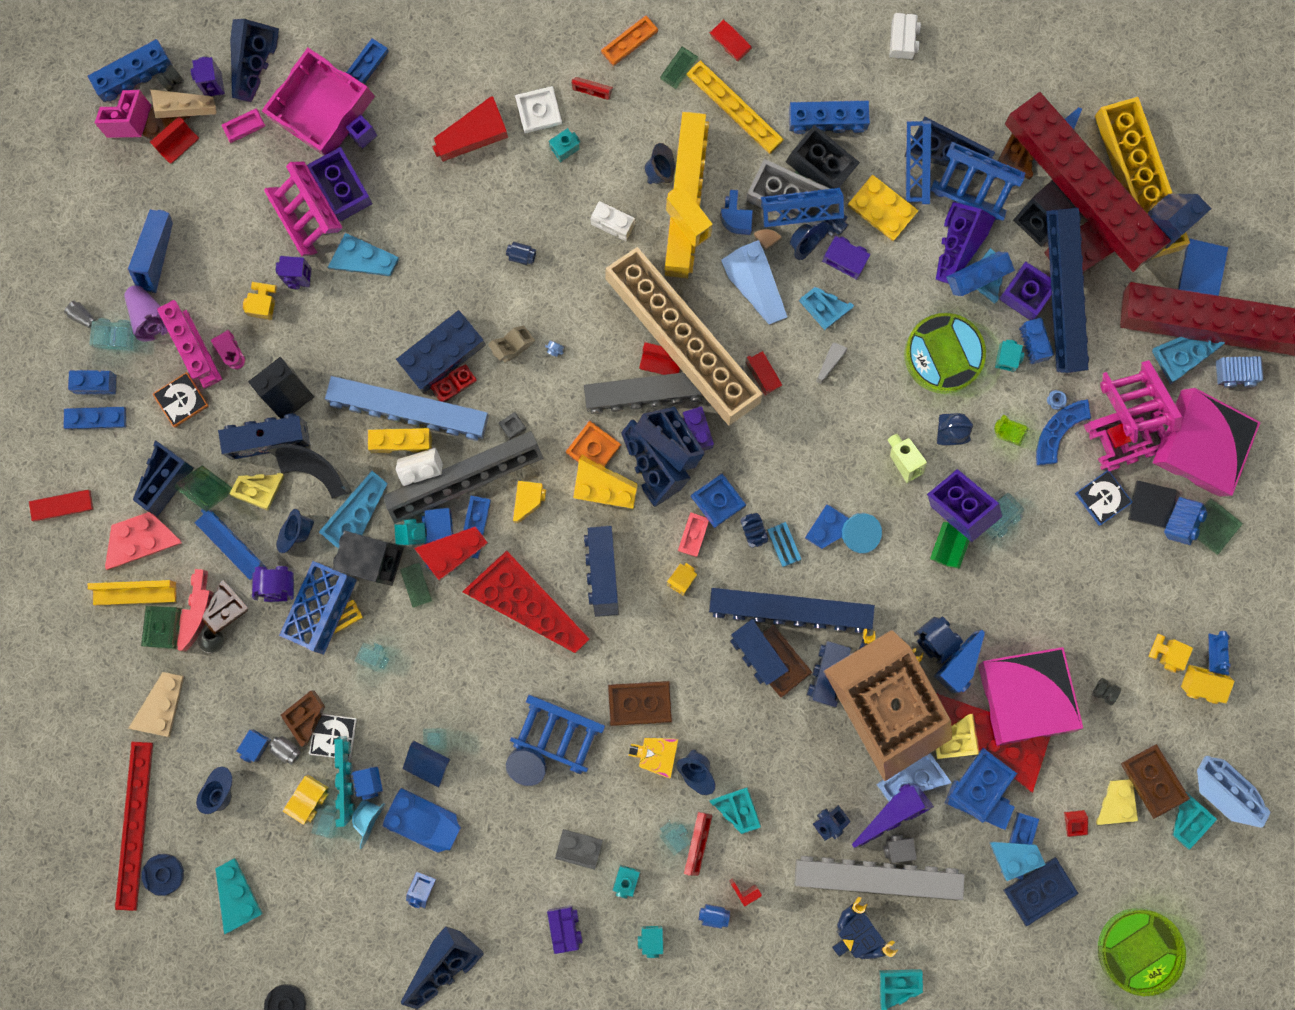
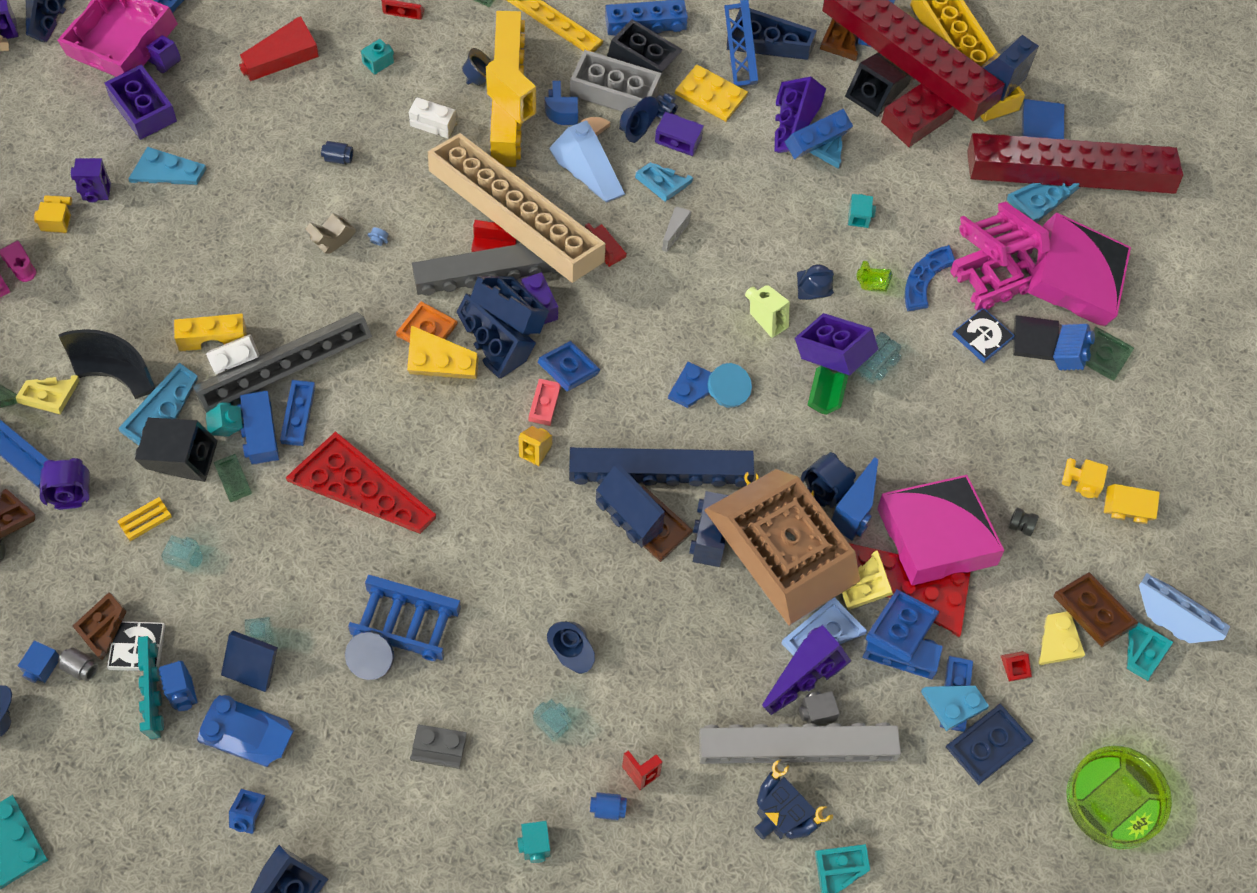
camera: 10 degrees left, 20 degrees down
dark blue brick [218,414,311,460] -> none
dark pink tile [221,108,266,143] -> none
black slope [248,356,314,419] -> none
dark pink fence [264,161,343,256] -> none
dark blue piece [276,509,314,553] -> none
blue fence [279,561,357,655] -> none
yellow brick [283,775,329,825] -> none
clear light blue brick [311,805,340,839] -> none
medium blue brick [325,376,489,441] -> none
medium azure piece [352,800,385,849] -> none
dark blue brick [396,310,486,394] -> none
red wing [414,527,488,581] -> none
red slope [431,364,477,402] -> none
dark grey tile [499,412,526,440] -> none
yellow slope [513,481,546,523] -> none
white tile [515,86,562,133] -> none
dark purple brick [547,905,583,954] -> none
dark blue wedge [584,526,619,617] -> none
reddish brown tile [608,681,672,726] -> none
teal brick [613,865,640,899] -> none
yellow torso [628,738,678,778] -> none
red tile [684,812,713,876] -> none
teal wing [709,787,761,834] -> none
dark blue gear [740,513,768,548] -> none
blue fence [761,188,844,227] -> none
dark azure tile [767,522,801,567] -> none
dark blue brick [813,805,851,841] -> none
brick [904,313,986,394] -> none
blue fence [930,142,1025,221] -> none
dark purple brick [999,261,1052,320] -> none
blue brick [1019,318,1054,364] -> none
dark blue brick [1046,208,1089,373] -> none
medium blue plate [1047,390,1067,410] -> none
red tile [1107,423,1132,449] -> none
blue hinge [1208,631,1231,676] -> none
medium blue brick [1216,356,1263,388] -> none

